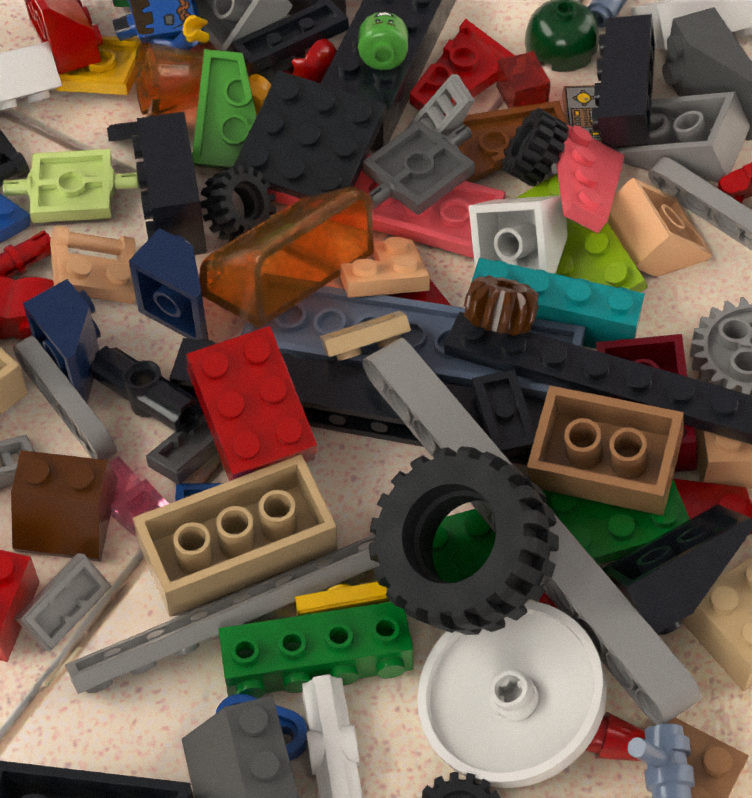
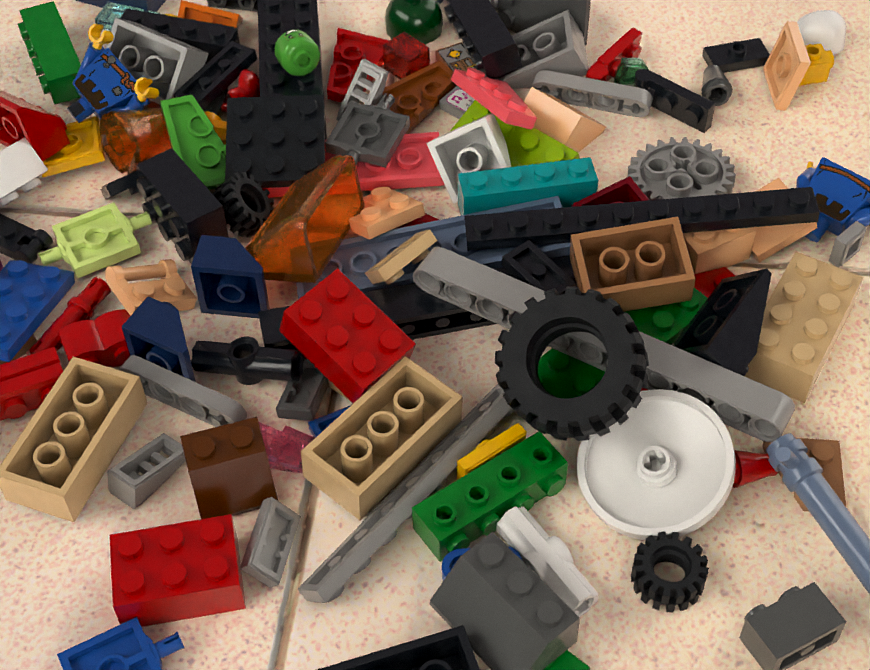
camera: 25 degrees left, 5 degrees down
reddish brown gear [464,275,539,336] -> none
black tyre [502,108,569,186] -> none

